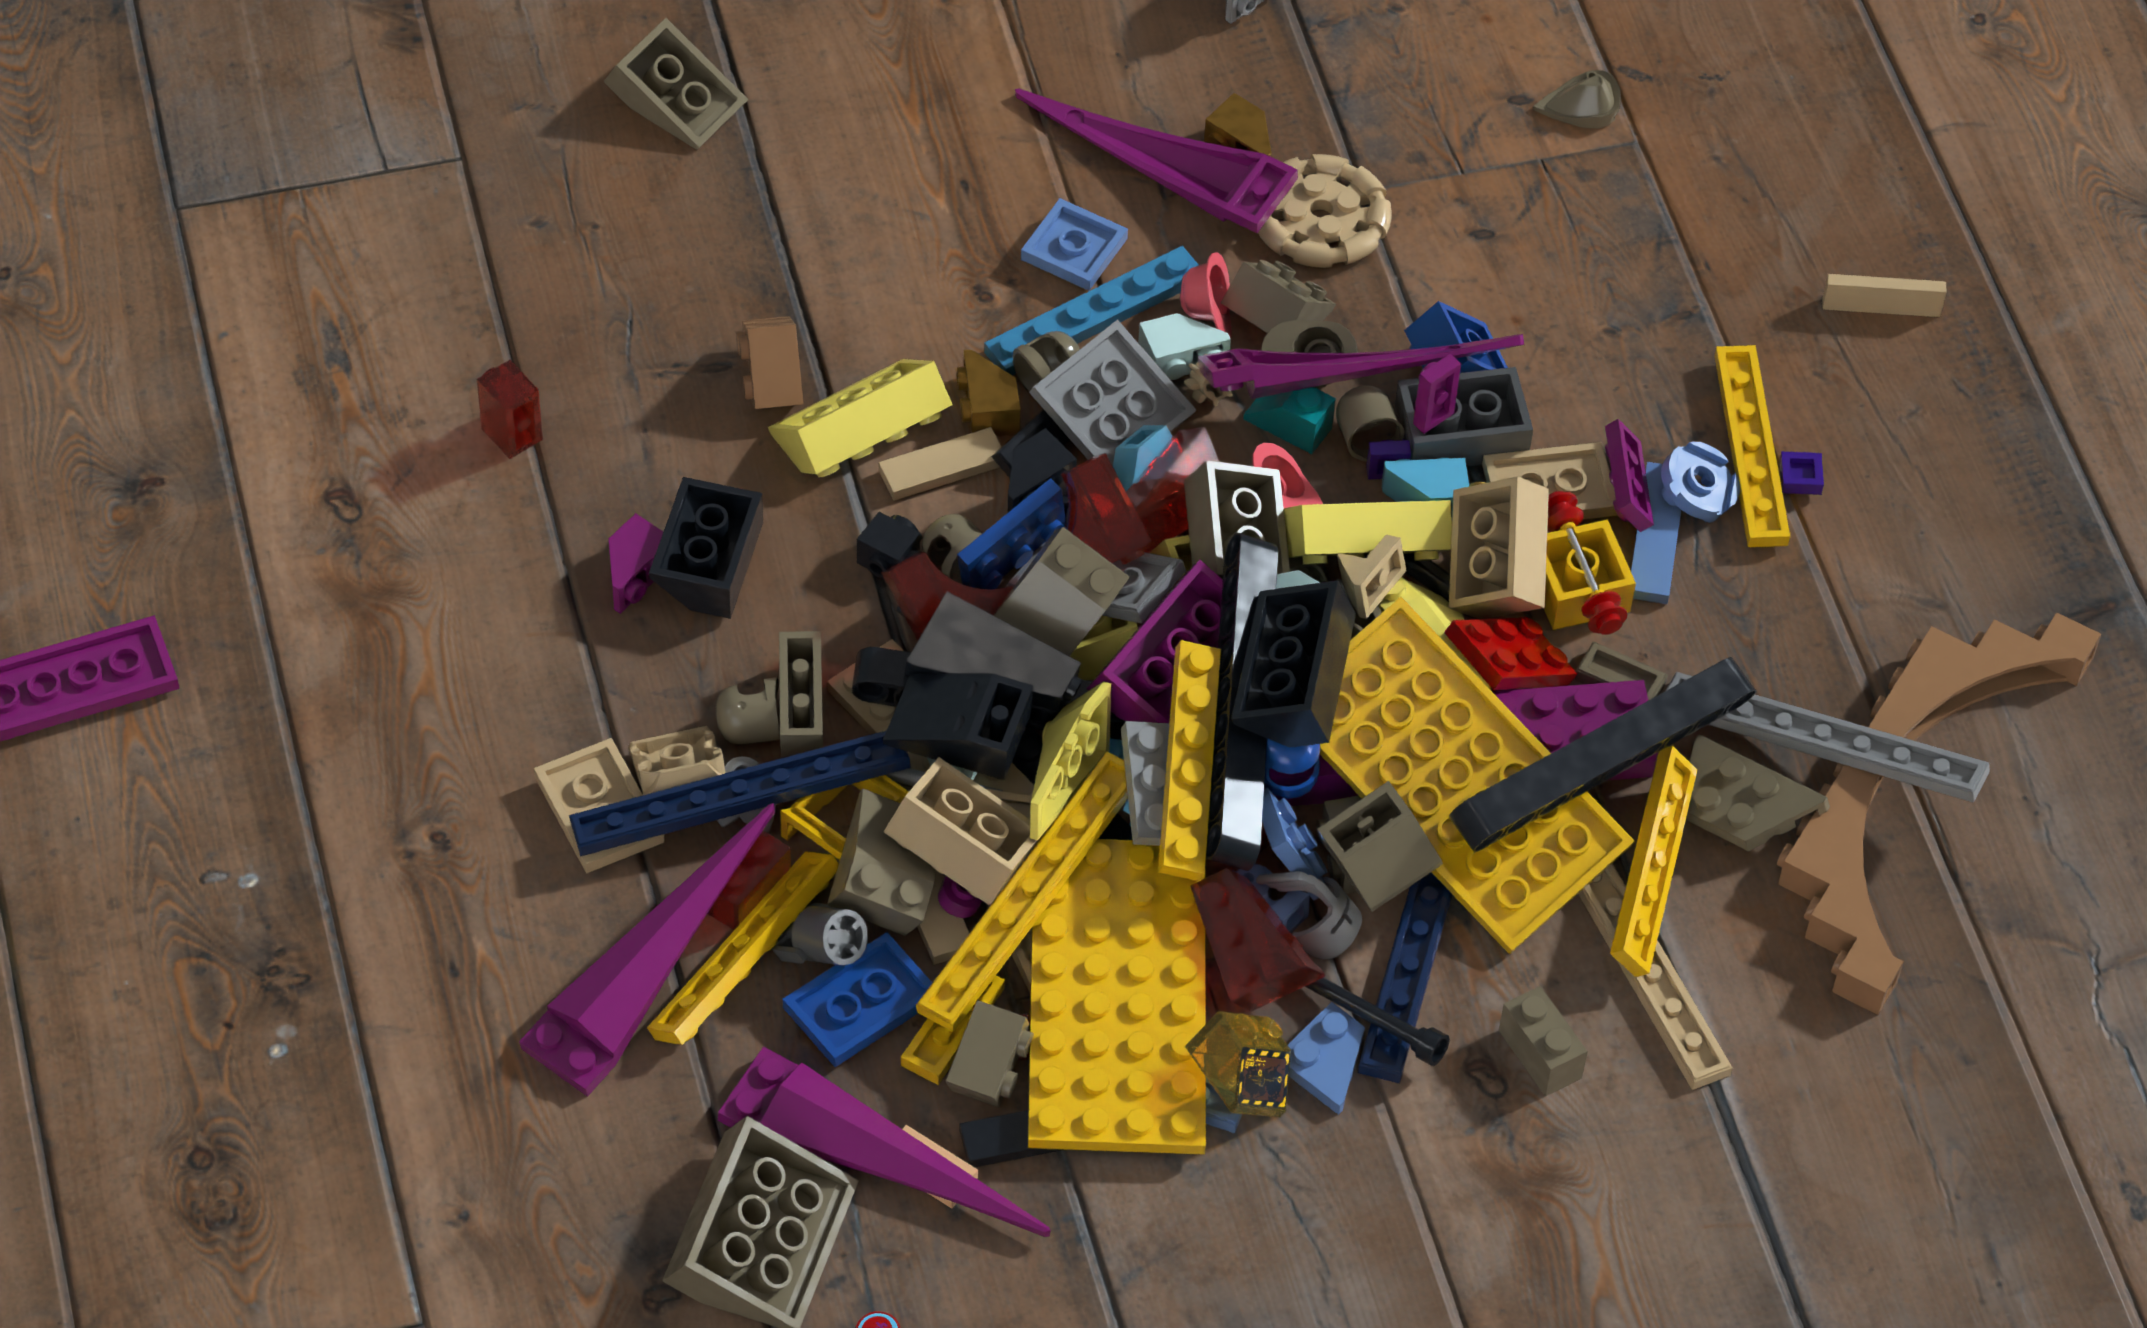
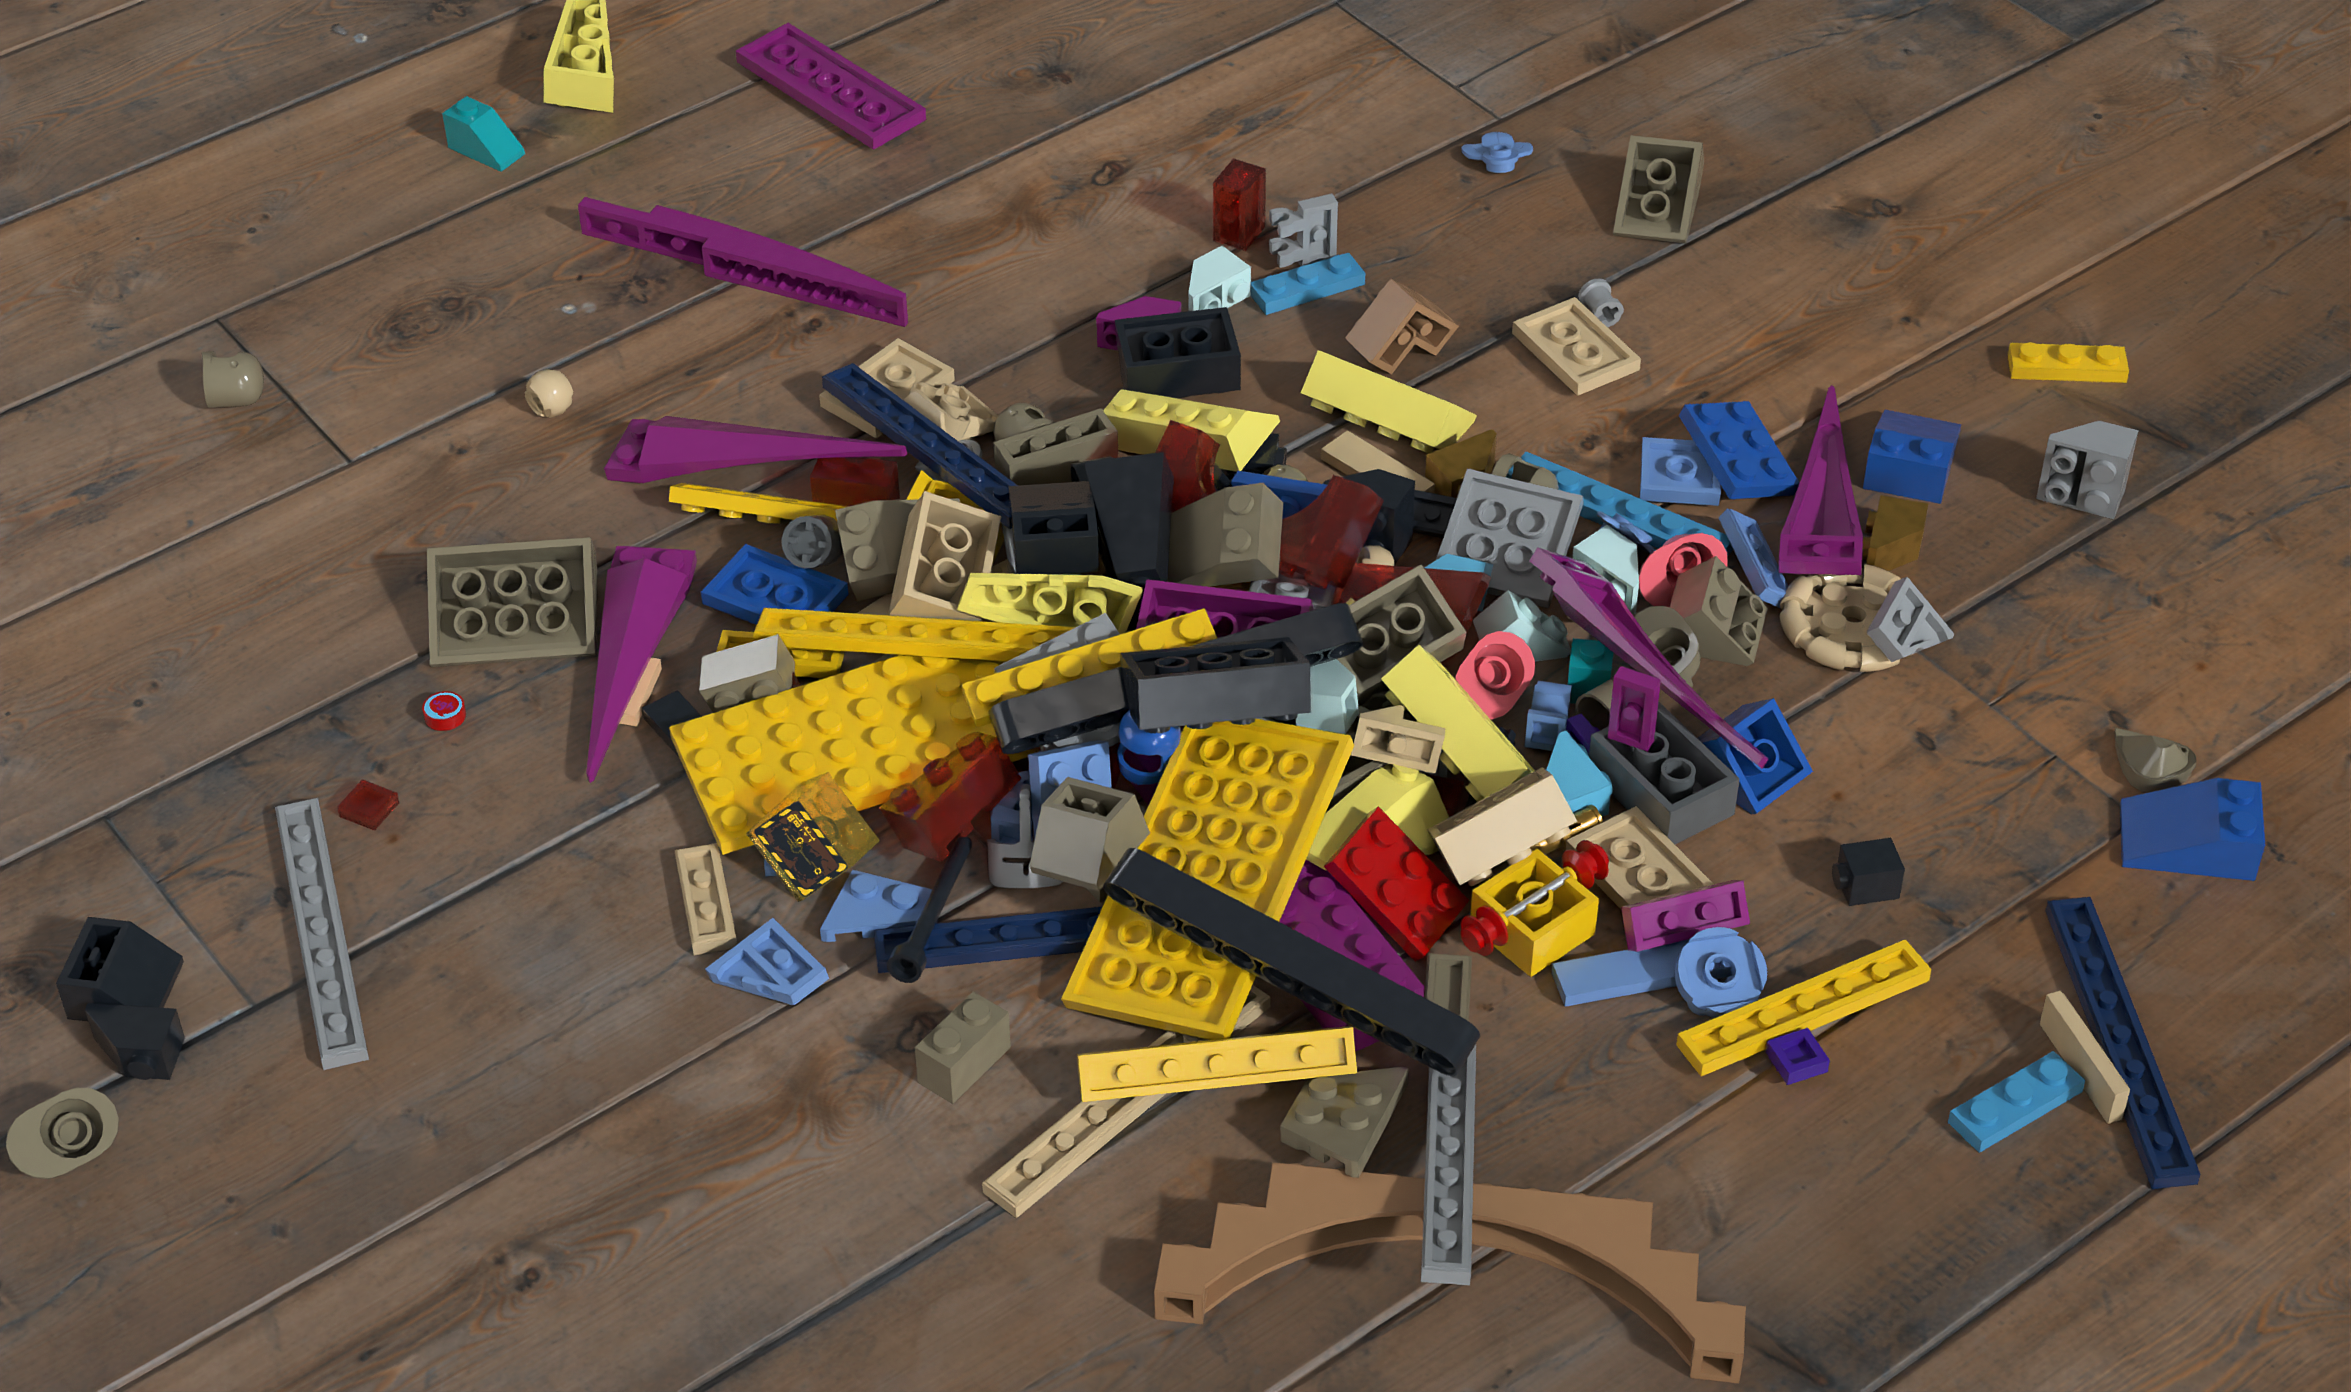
camera: 70 degrees right, 10 degrees down
none -> tan piece [525,369,573,418]
none -> magenta slope [578,197,908,327]
none -> tan tile [674,843,737,956]
none -> medium blue wing [705,918,829,1005]
none -> light yellow slope [1103,389,1280,472]
none -> light aqua slope [1188,246,1251,311]
none -> dark azure plate [1251,252,1366,315]
none -> light grey plate [1269,193,1338,268]
none -> medium blue plate [1461,132,1533,173]
none -> light aqua slope [1473,590,1571,662]
none -> tan plate [1512,297,1641,396]
none -> medium blue leg [1524,681,1572,751]
none -> light grey bush [1578,279,1624,327]
none -> medium blue plate [1596,511,1656,554]
none -> blue plate [1679,401,1800,499]
none -> medium blue tile [1719,508,1788,608]
none -> black brick [1832,837,1905,906]
none -> blue slope [1863,410,1962,504]
none -> light grey wing [1867,577,1955,662]
none -> dark azure plate [1948,1051,2085,1153]
none -> dark blue tile [2045,897,2201,1189]
none -> blue slope [2120,778,2265,881]

